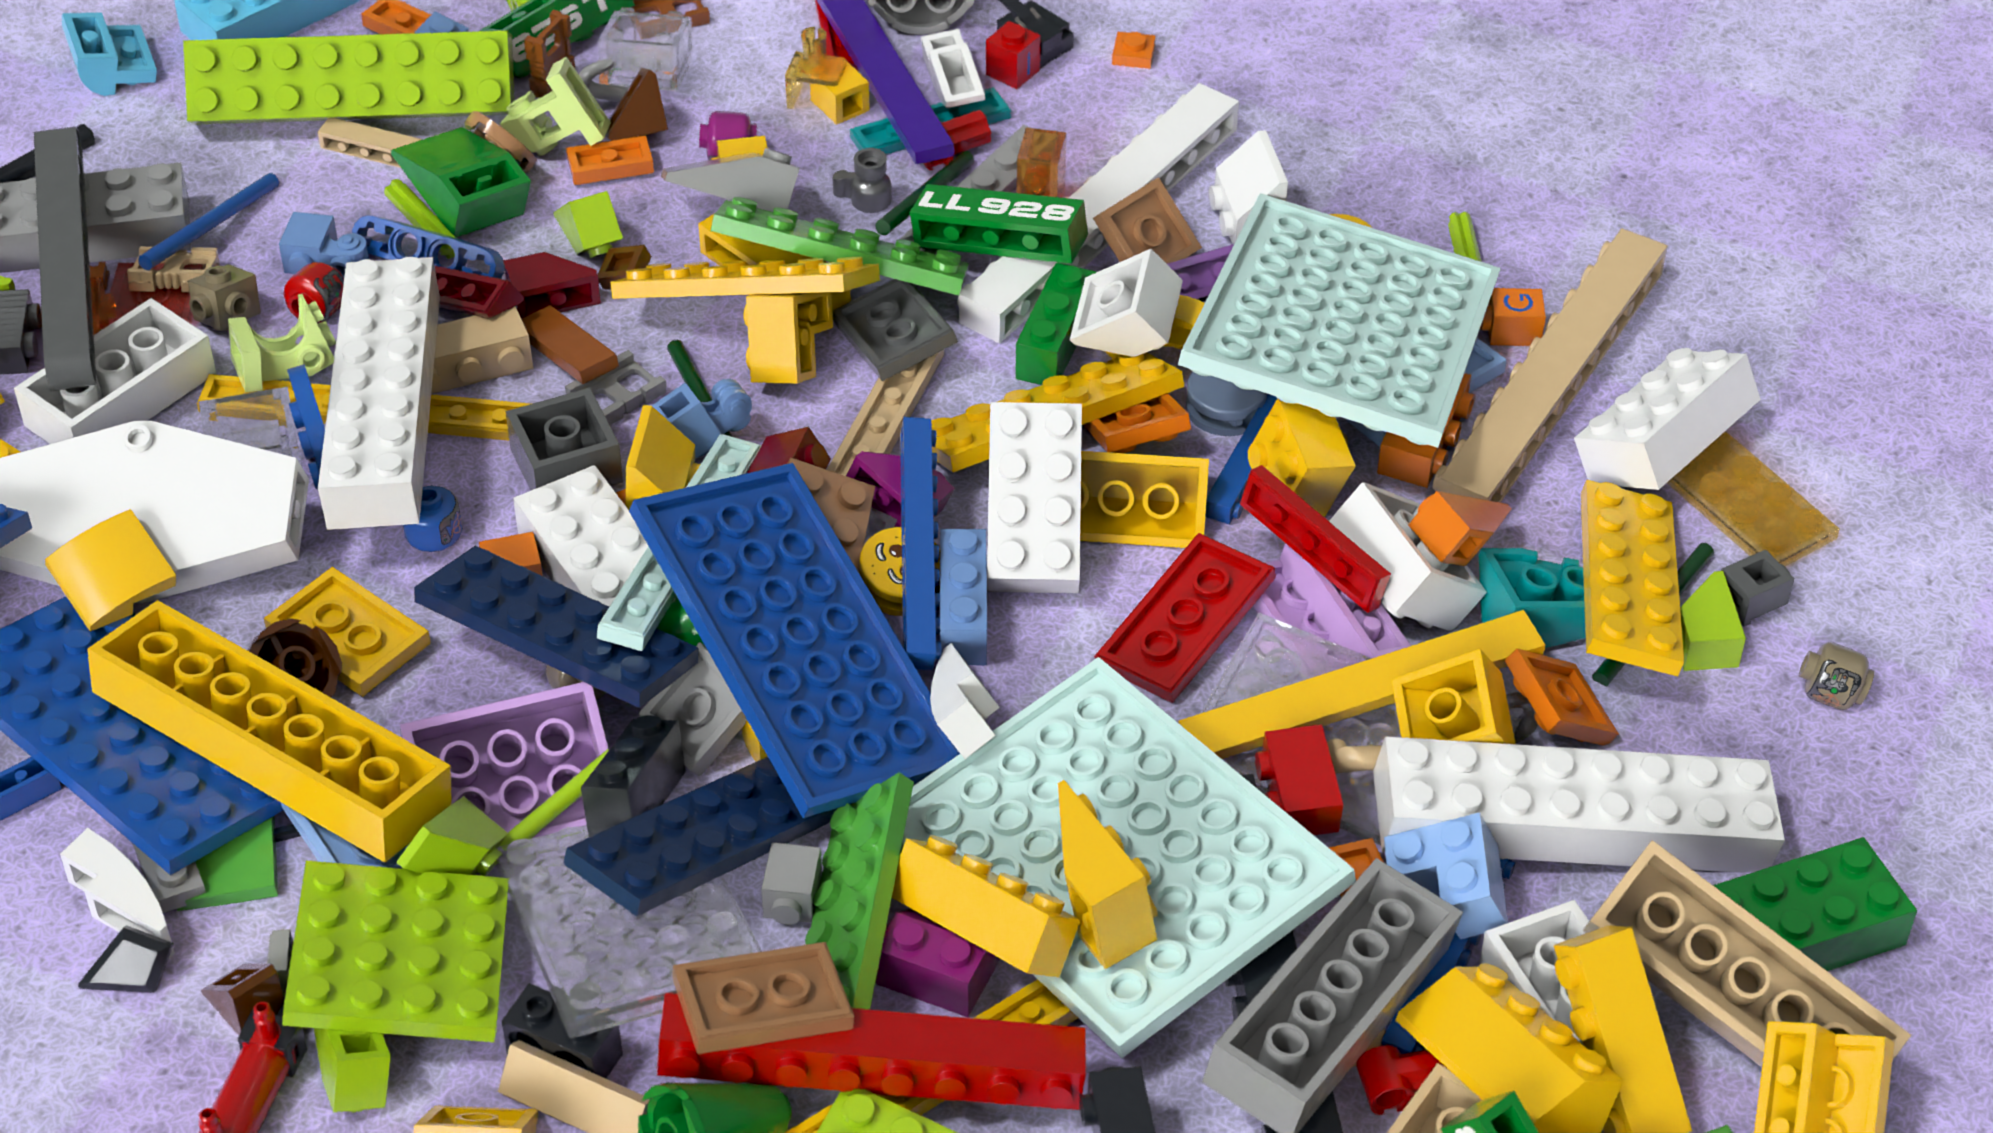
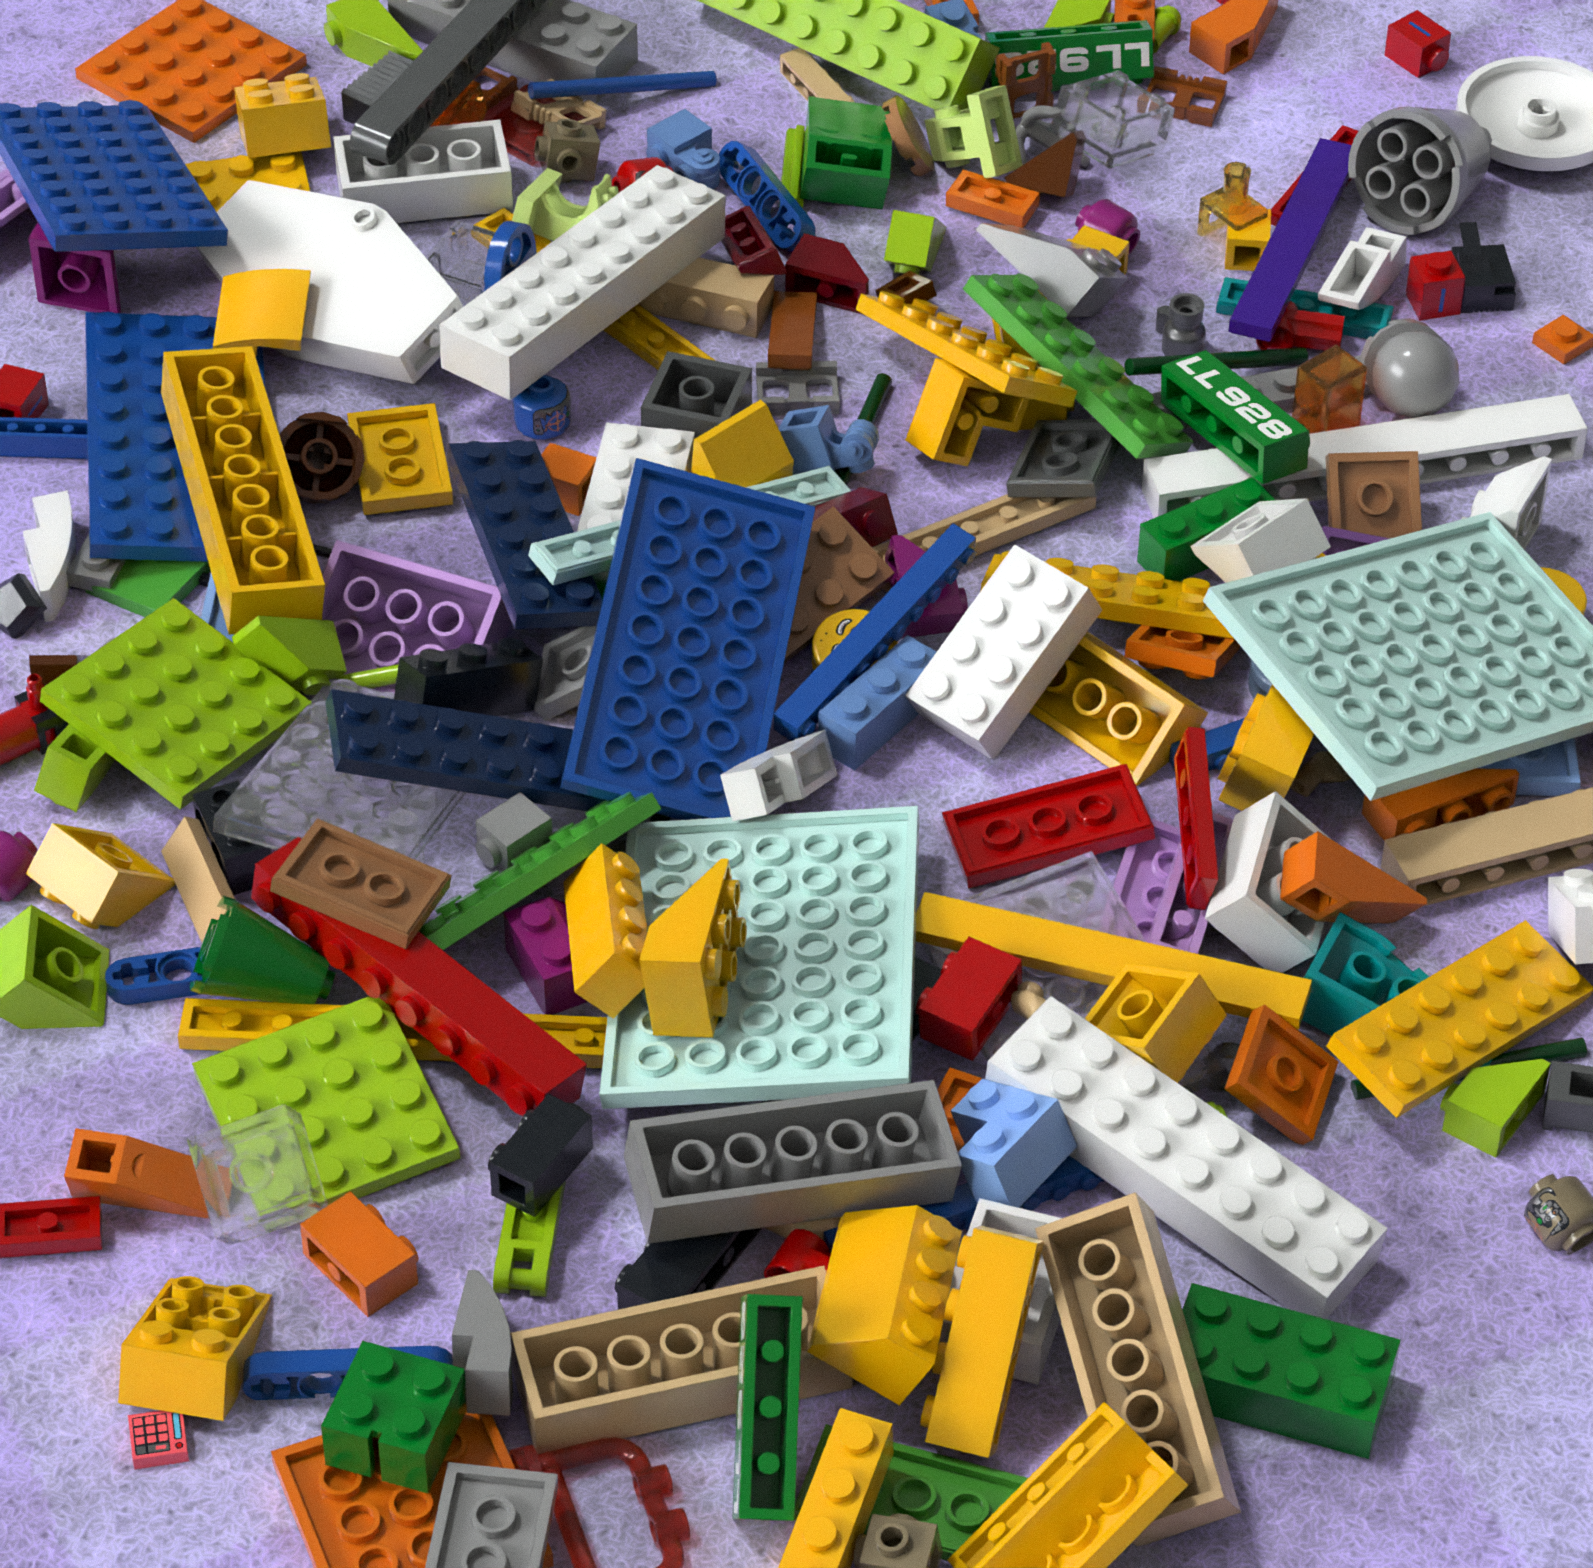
camera: 40 degrees right, 0 degrees up
none -> light grey tile [1360,318,1460,418]

